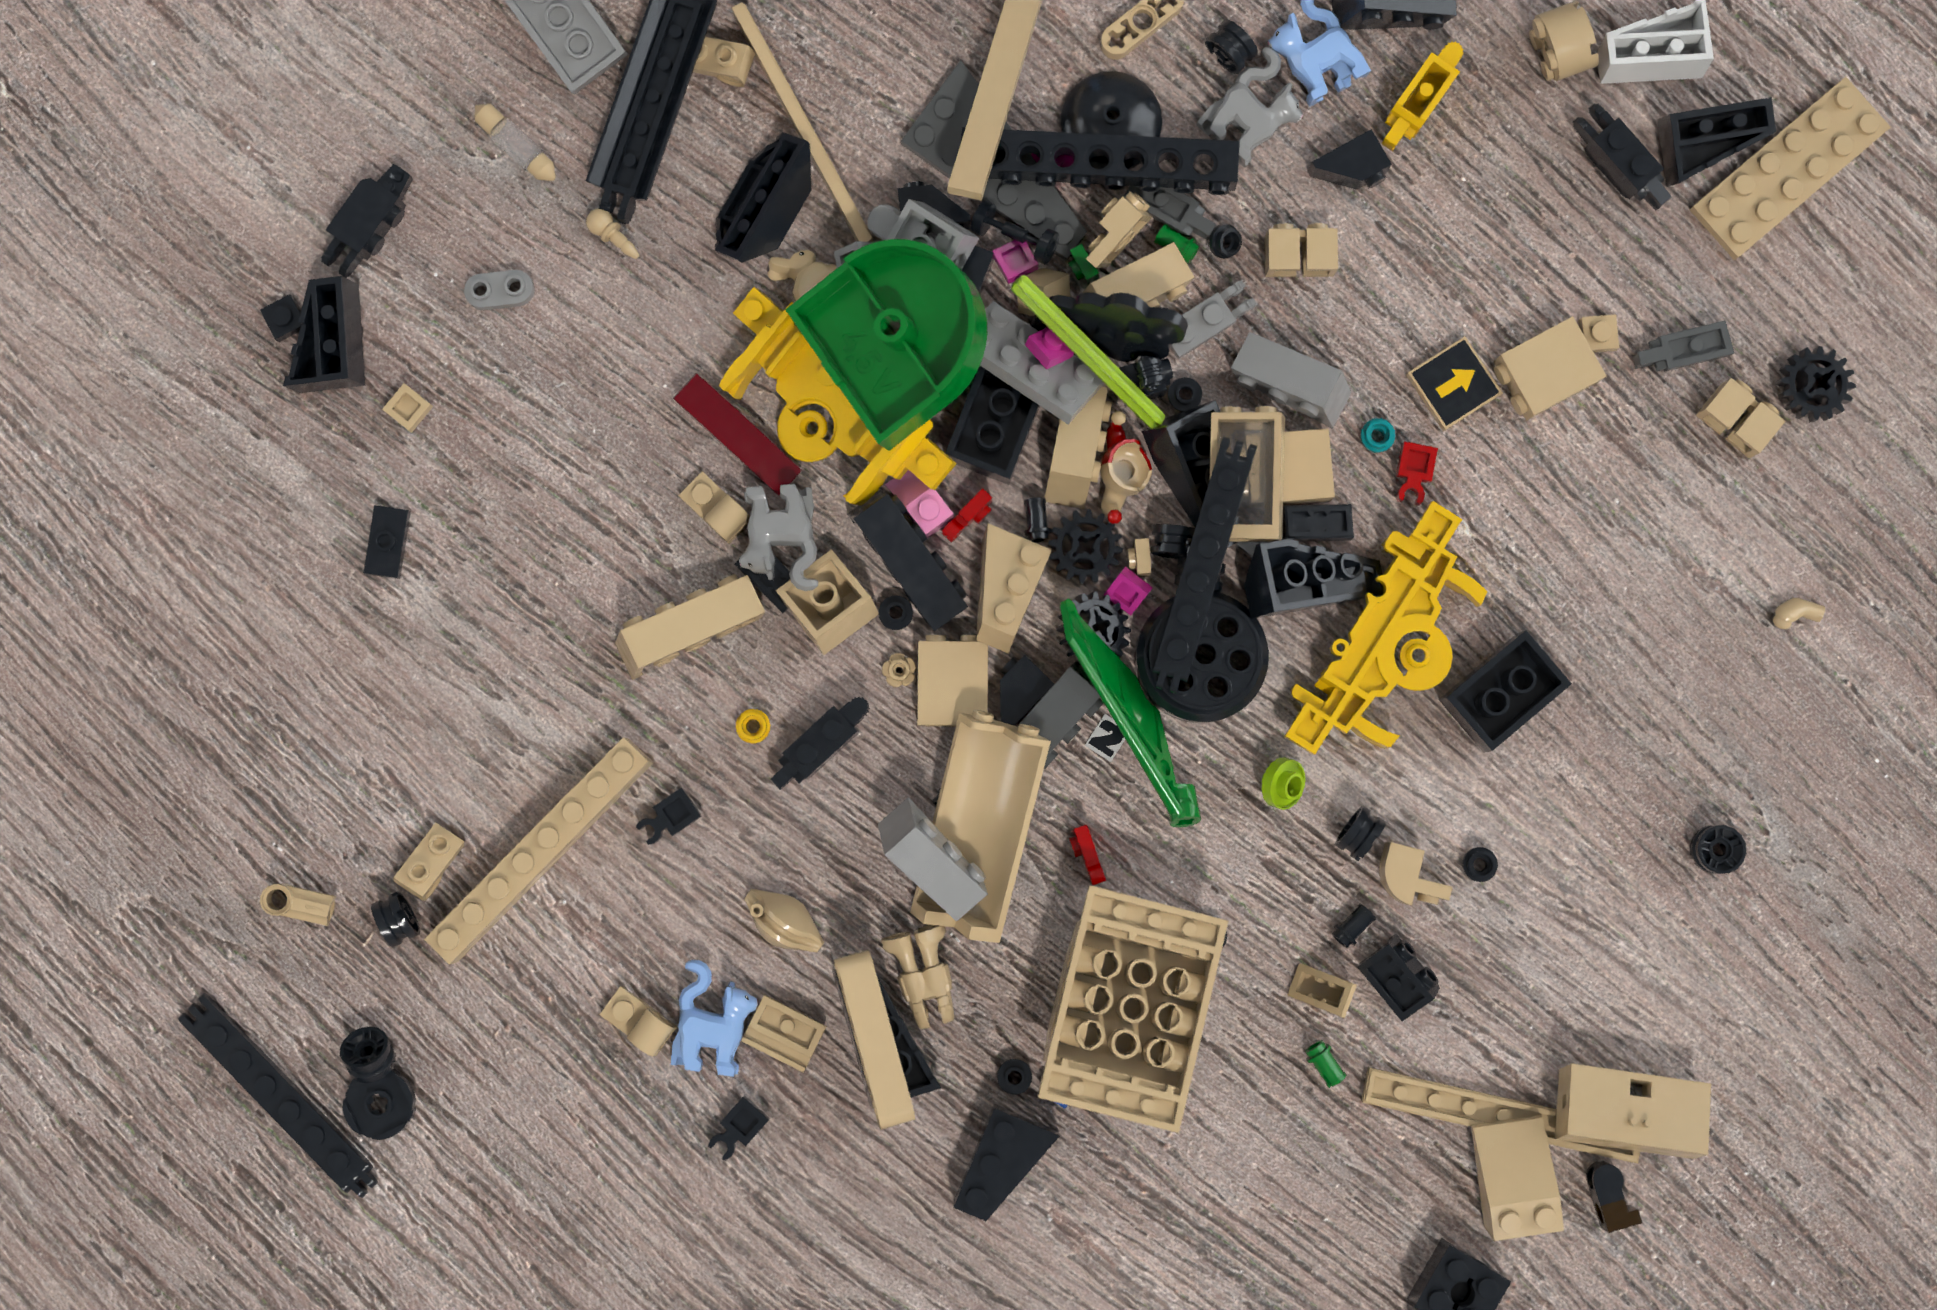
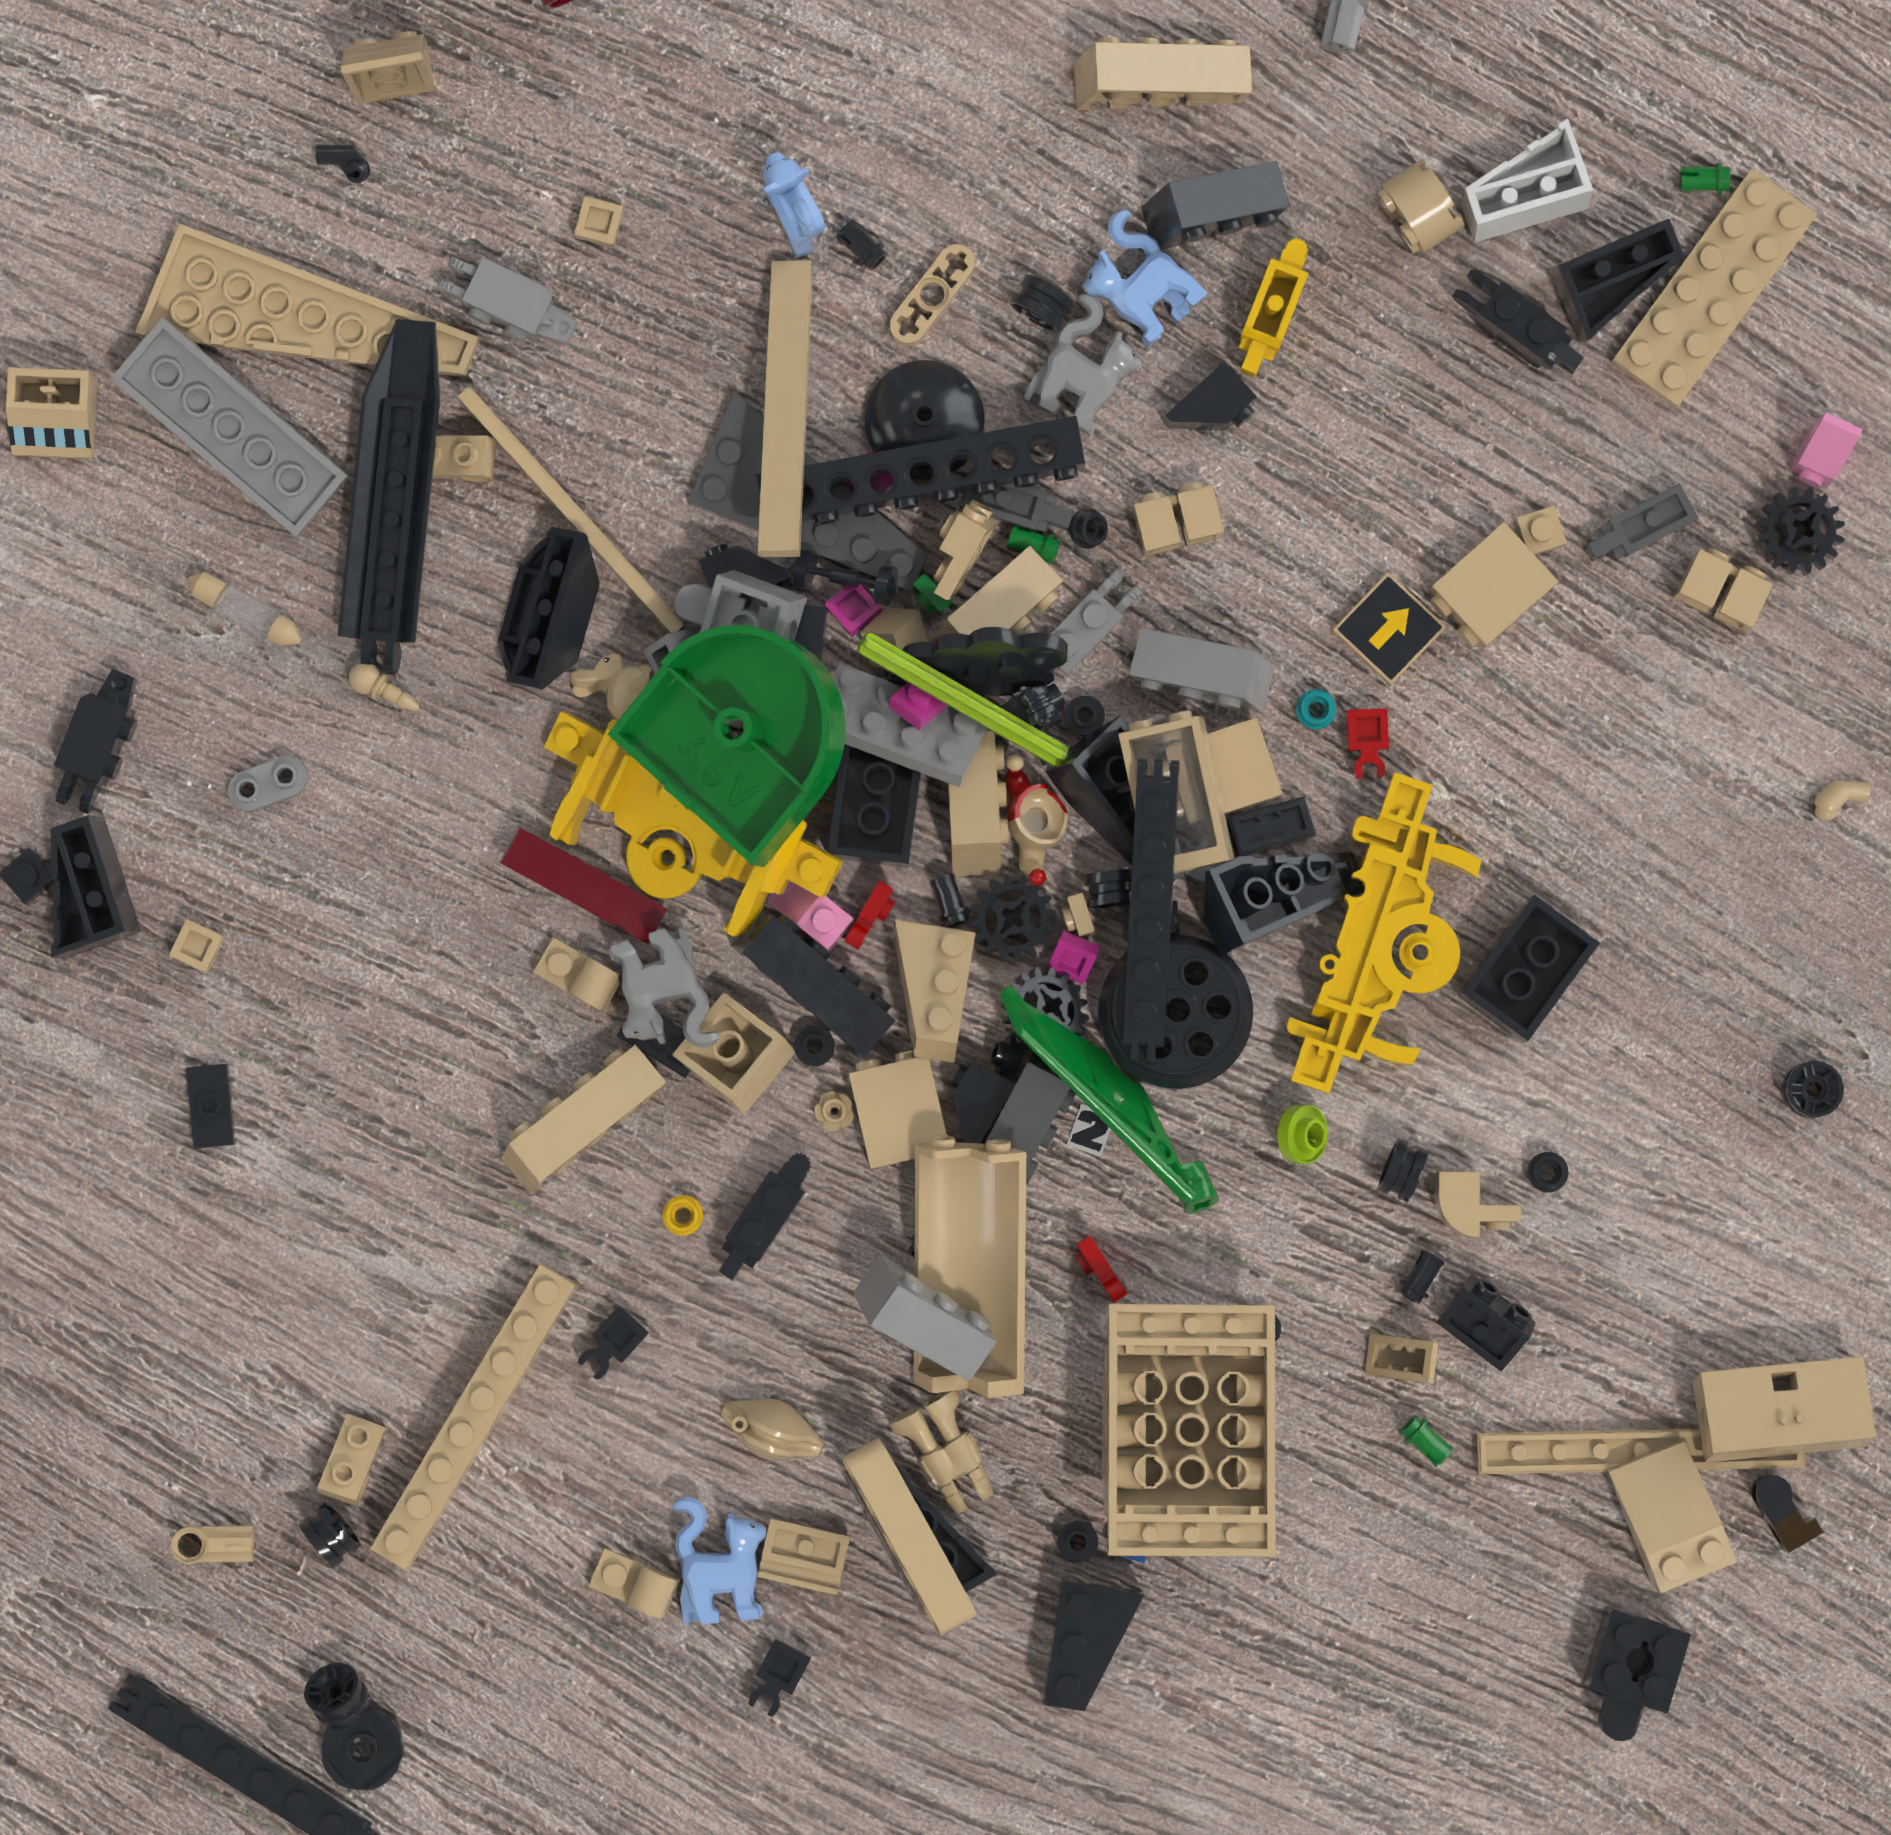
camera: 15 degrees left, 0 degrees up
none -> black plate [990,1035,1024,1075]
none -> green pin [1680,162,1730,195]
none -> bright pink slope [1791,412,1863,488]

